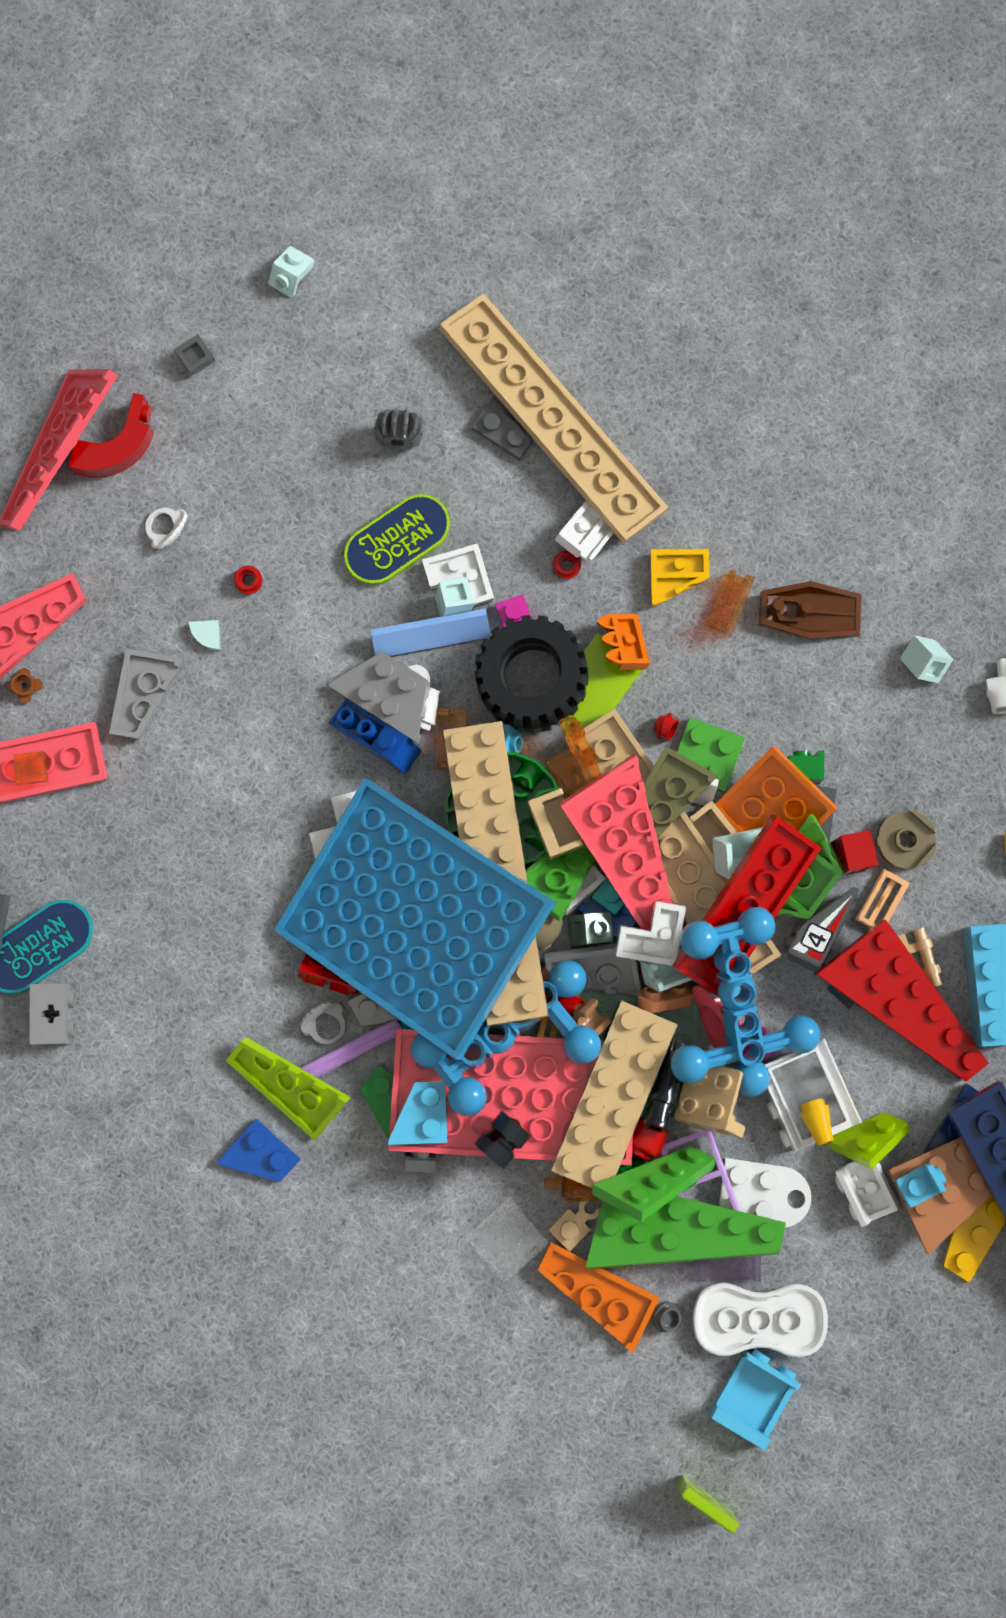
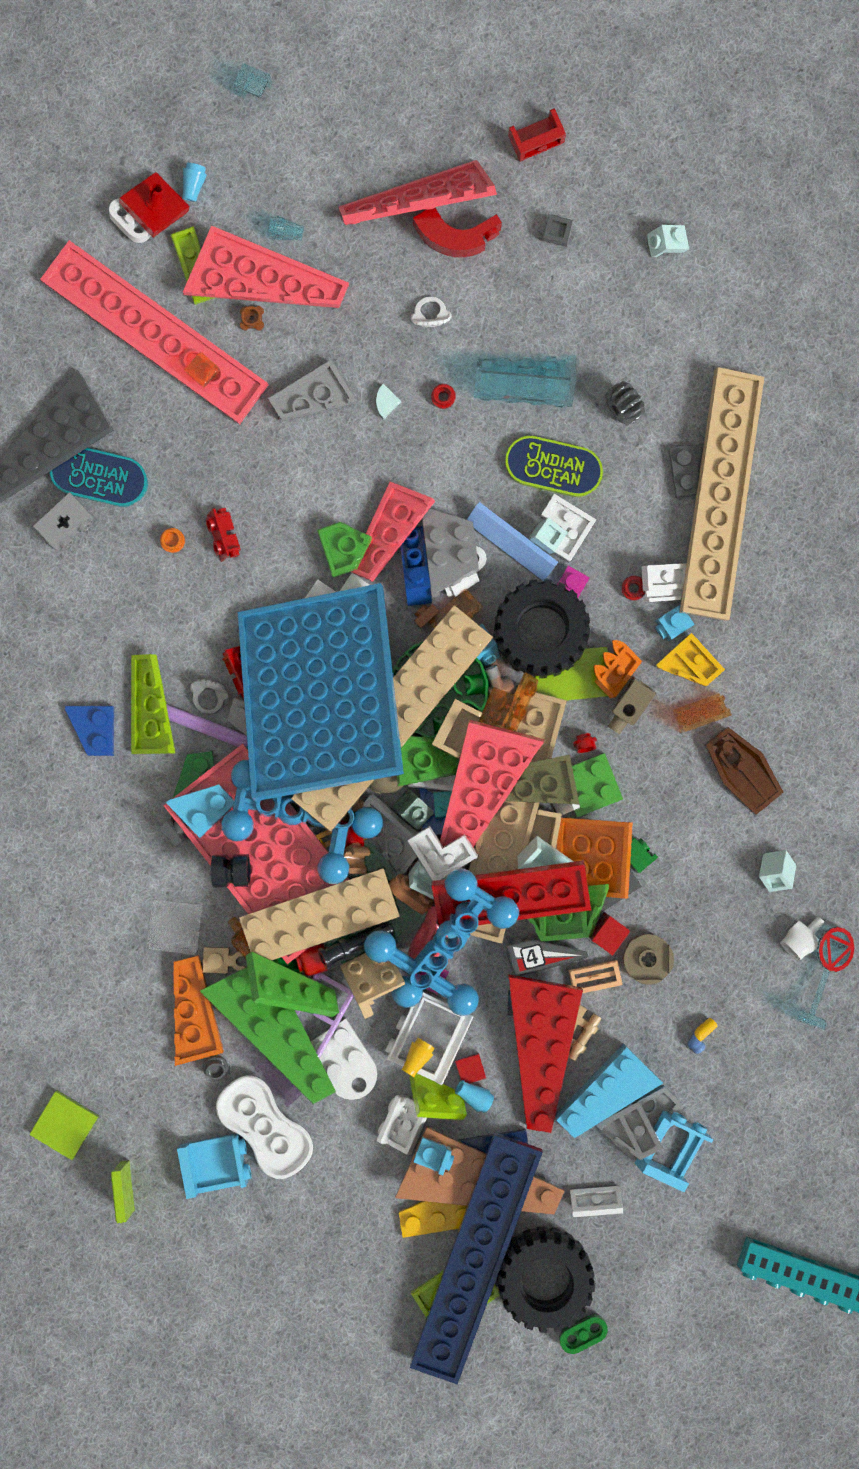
camera: 55 degrees right, 5 degrees up
none -> lime tile [29,1090,99,1160]
none -> orange plate [160,528,185,553]
none -> red hinge [206,508,241,562]
none -> bright green plate [317,522,372,577]
none -> coral wing [351,482,435,582]
none -> dark orange plate [413,604,439,629]
none -> red tile [455,1053,486,1083]
none -> medium azure cone [455,1080,494,1113]
none -> clear light blue wedge [474,355,576,408]
none -> light grey plate [483,664,516,704]
none -> red panel [508,108,566,162]
none -> dark tan torso [608,677,656,734]
none -> medium azure bracket [655,604,695,641]

